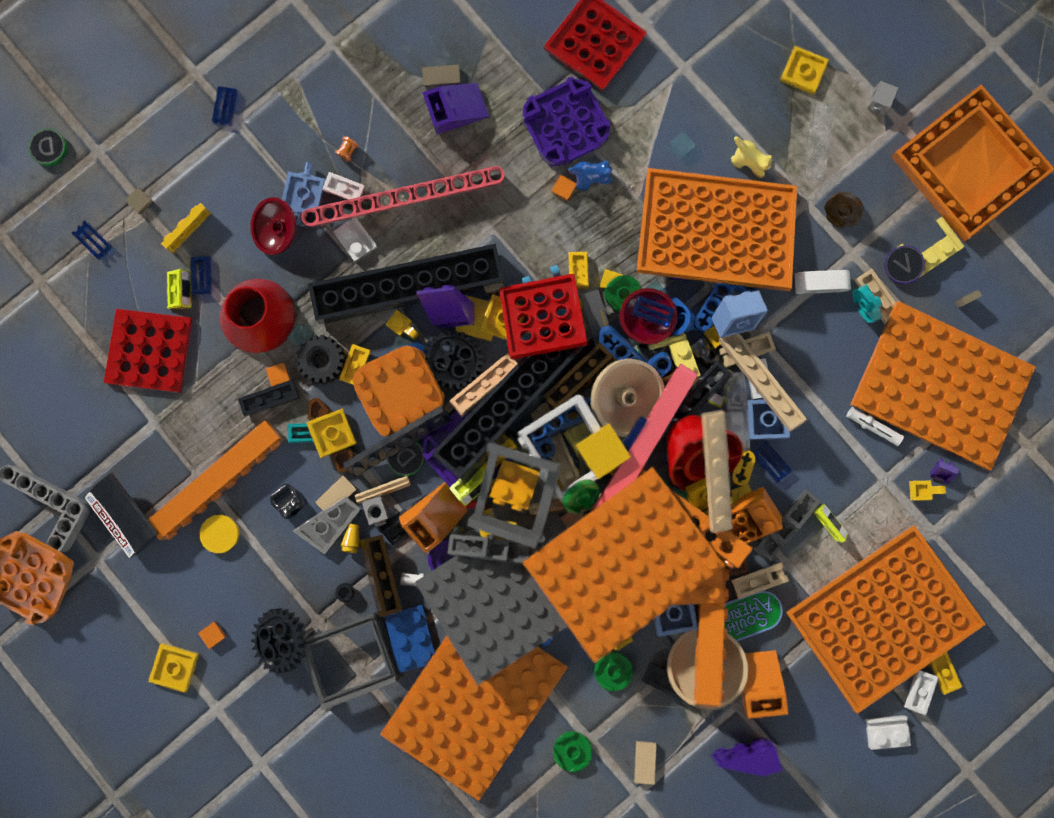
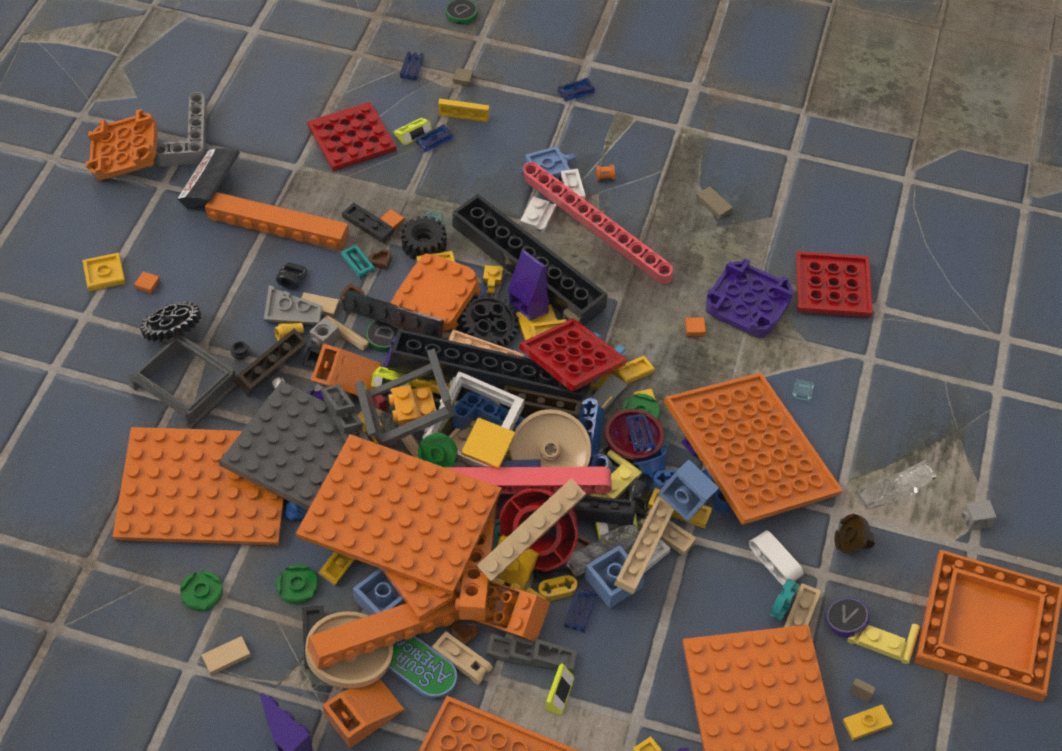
camera: 50 degrees right, 30 degrees down
yellow tile [200,515,240,553] -> none
red cone [220,279,295,353] -> none
dark red dish [250,197,296,255] -> none
yellow tile [306,408,357,458] -> none
blue plate [385,605,435,673] -> none
dark purple slope [422,83,489,135] -> none
blue animal [569,161,613,191] -> none
light yellow animal [731,136,772,178] -> none
yellow tile [780,46,829,95] -> none
white pin [846,407,904,446] -> none
none -> yellow plate [842,704,893,741]

